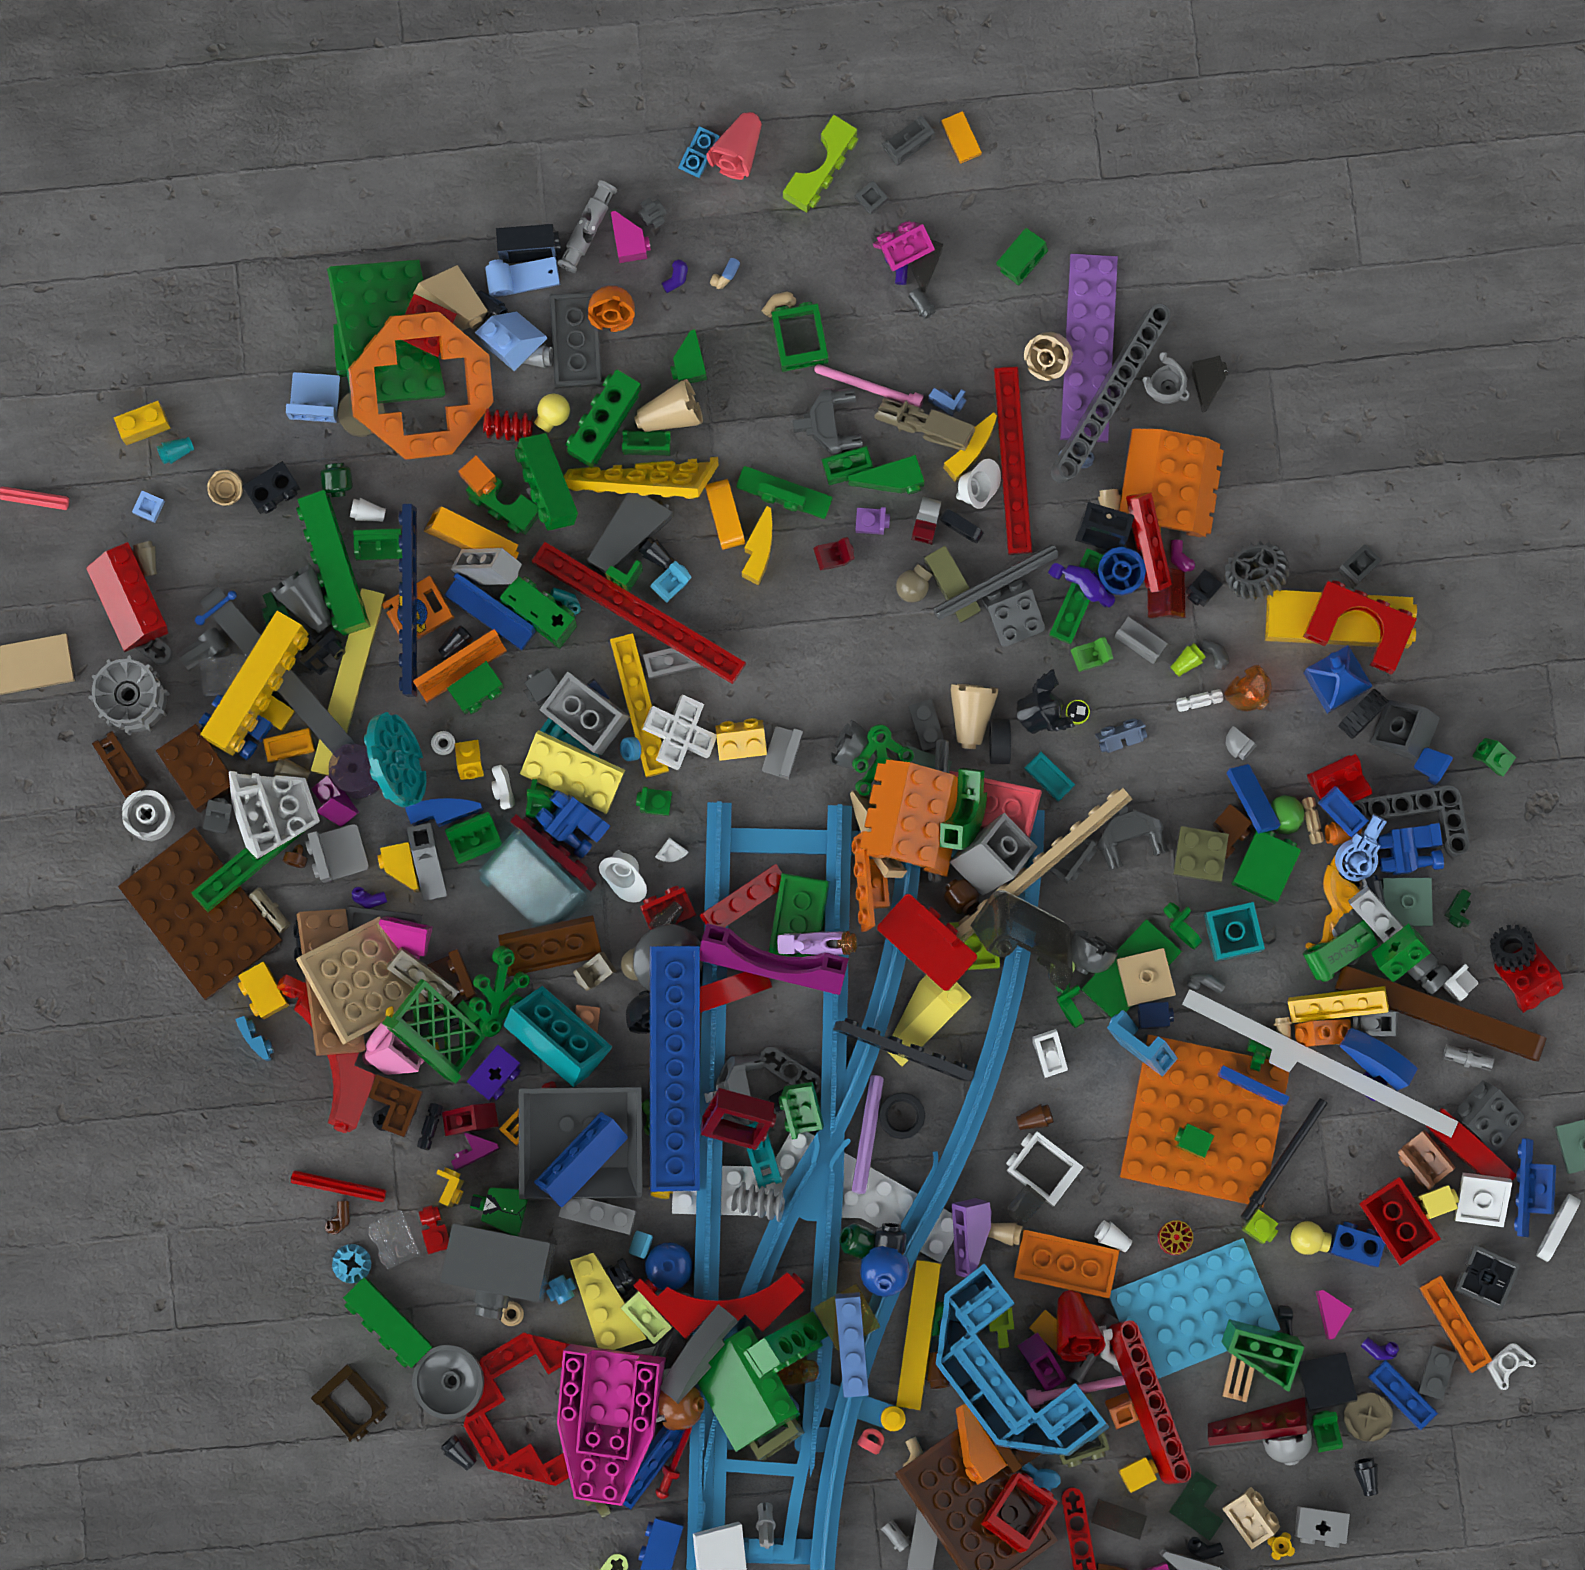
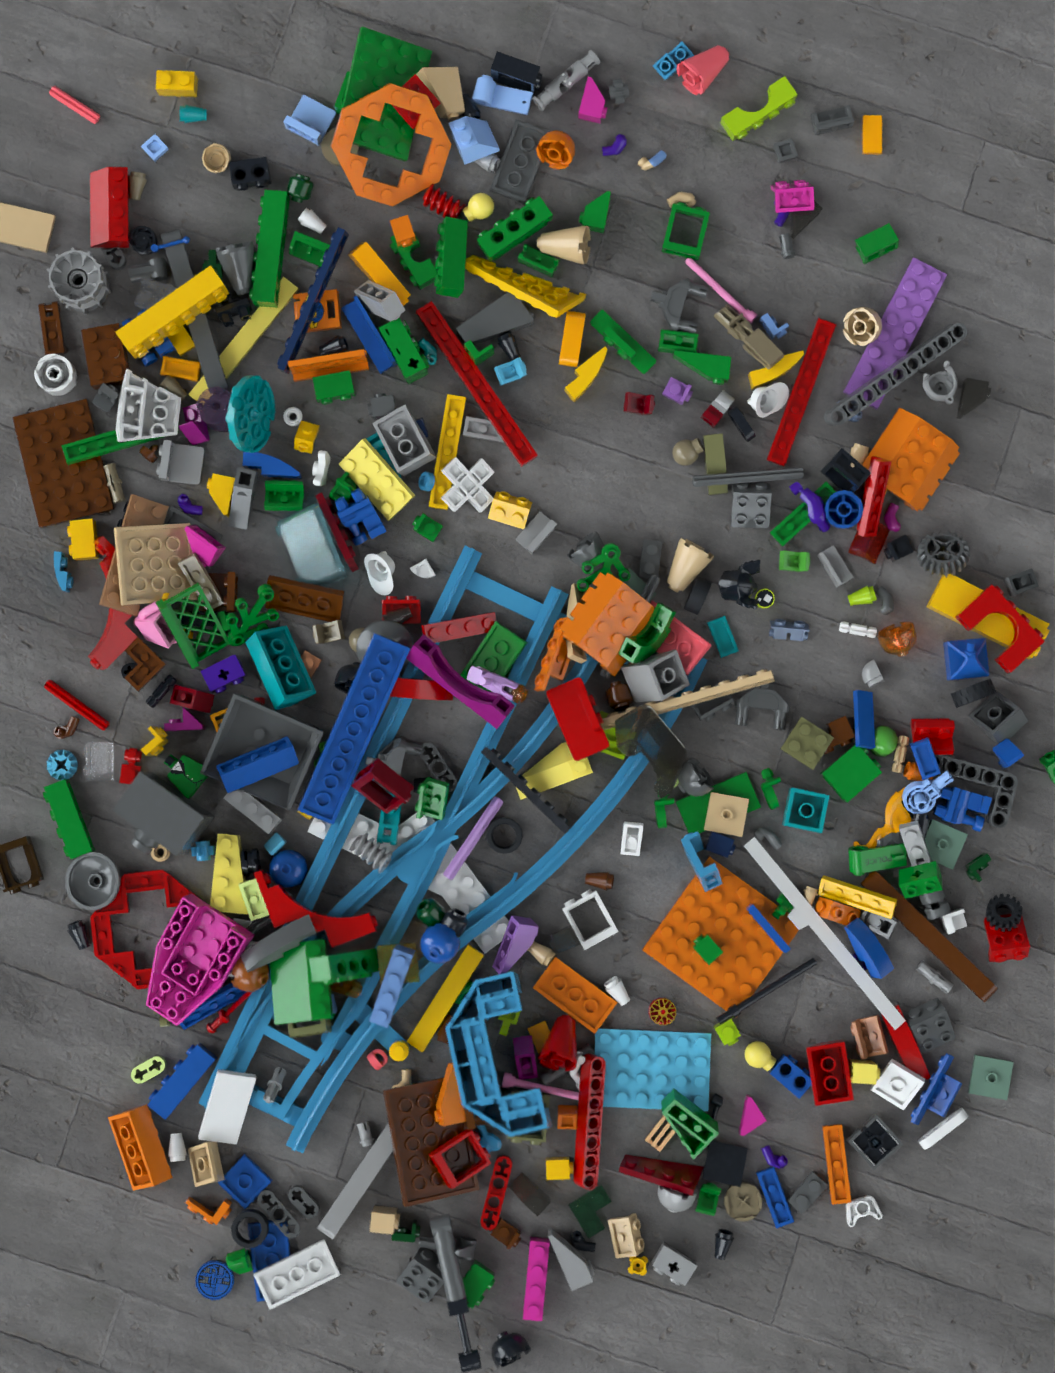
camera: 25 degrees right, 5 degrees up
none -> black wheel [129,226,158,255]

